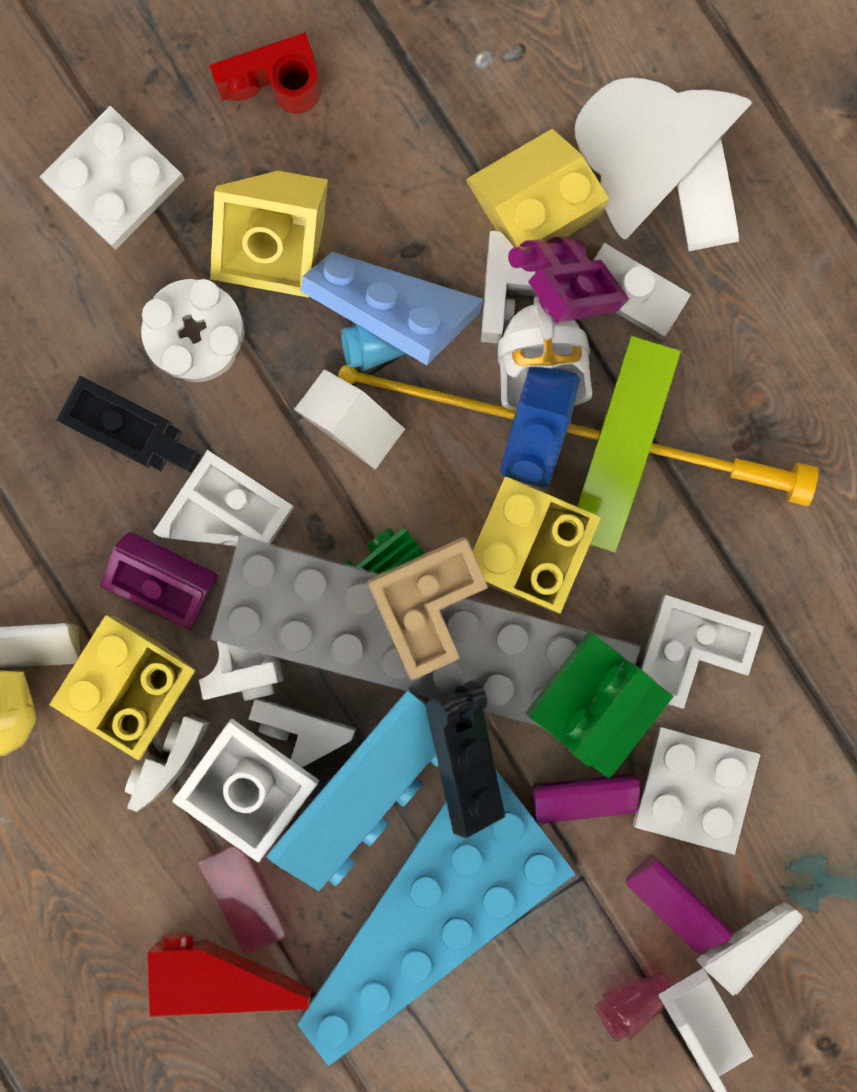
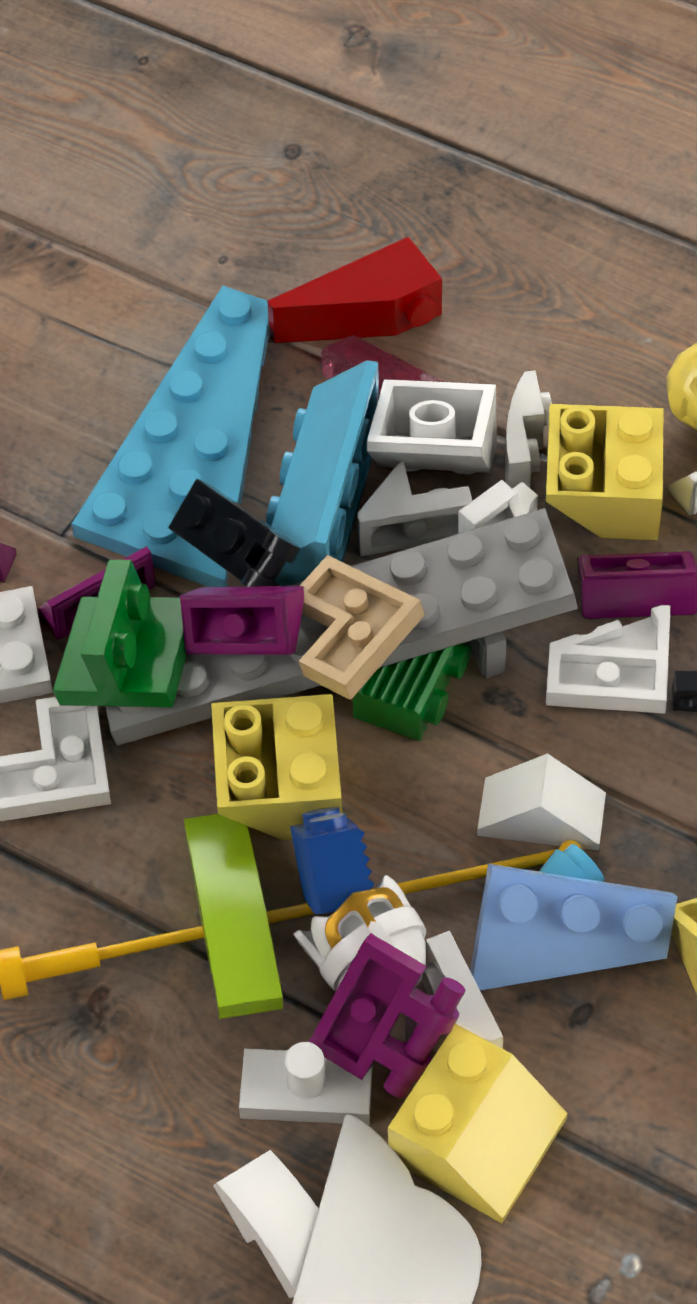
camera: 155 degrees right, 30 degrees down
none -> magenta slope [180,586,304,655]

